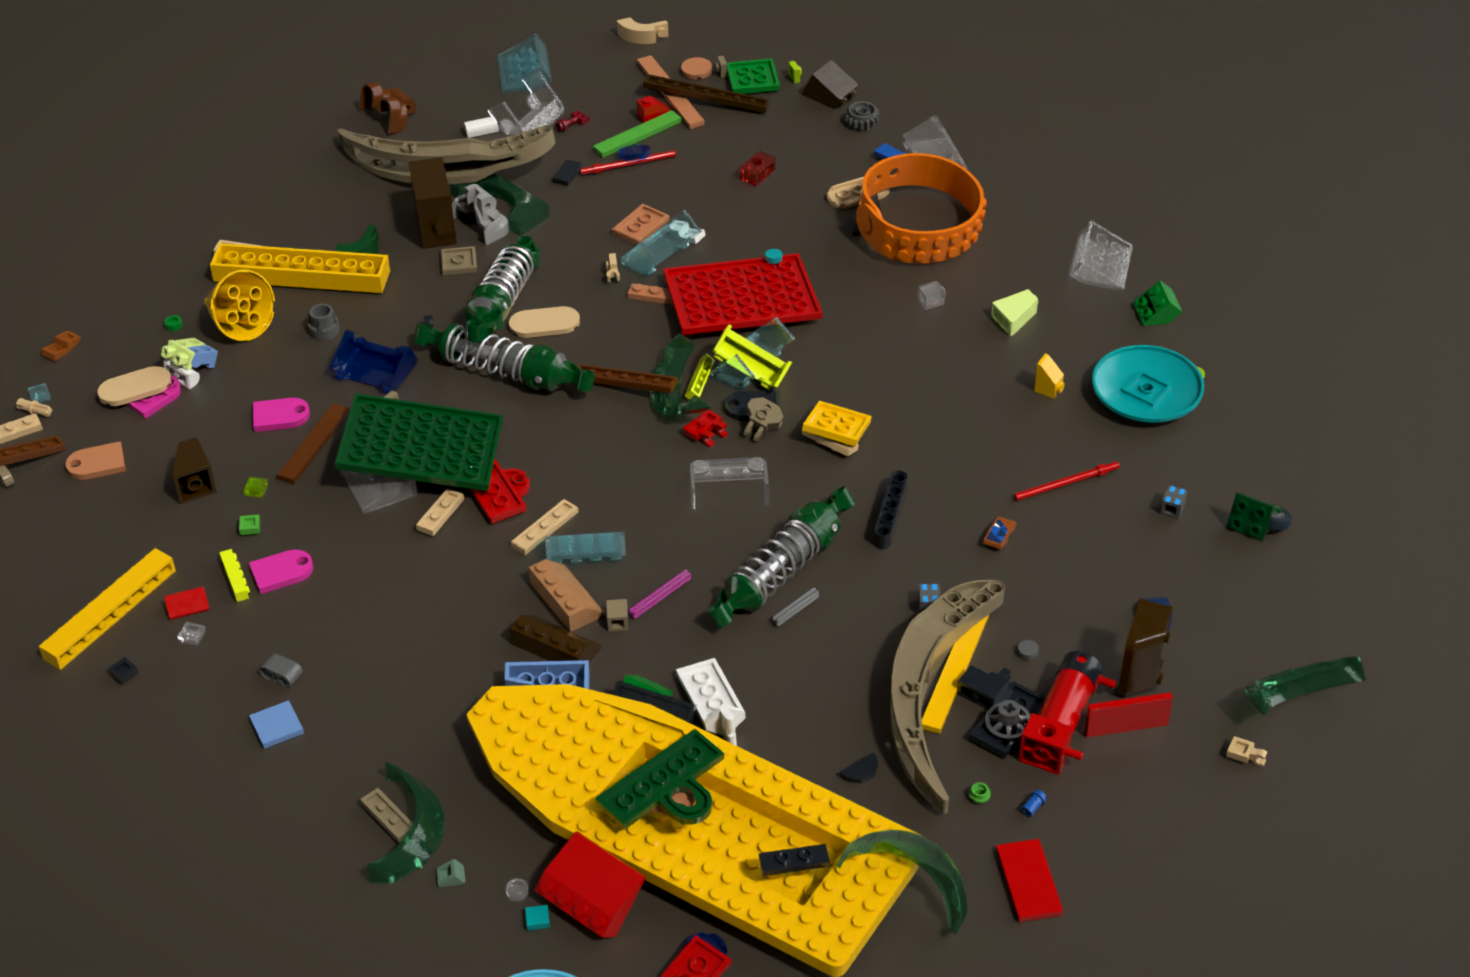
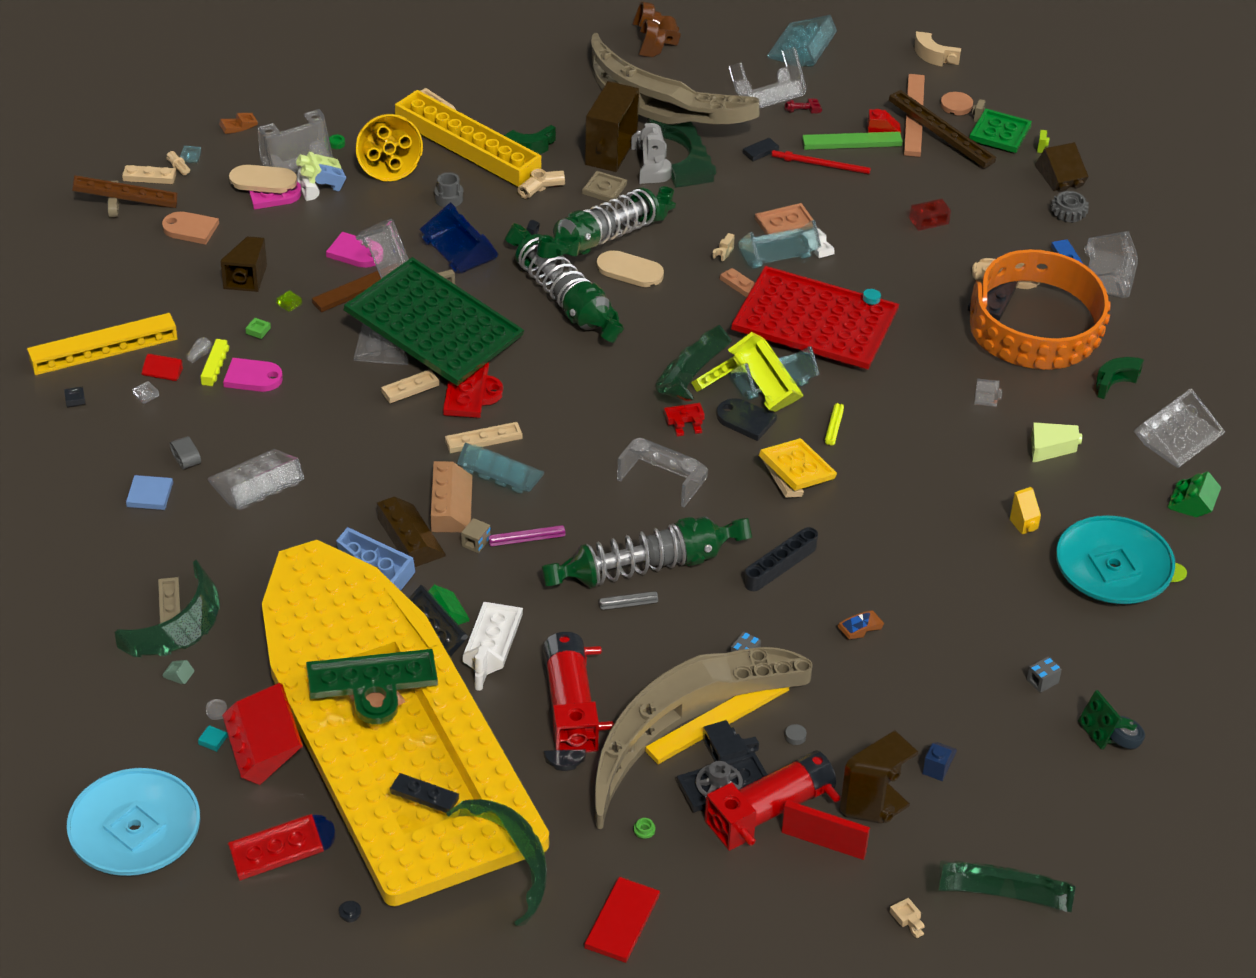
camera: 30 degrees right, 0 degrees up
white brick [463,116,499,138] -> none
reddish brown tile [578,364,679,393] -> none
clear blue tile [618,144,651,161] -> none
dark tan hinge [743,397,783,442] -> none
red bar [1014,461,1120,501] -> none
blue pin [1021,790,1047,818] -> none
none -> clear cone [186,337,213,363]
none -> clear slope [208,449,305,510]
none -> clear windscreen [258,109,333,172]
none -> clear windscreen [356,218,409,279]
none -> tan piece [518,169,565,199]
none -> red piece [543,632,614,752]
none -> neon yellow axle [825,403,844,446]
none -> dark green arch [1096,357,1144,399]

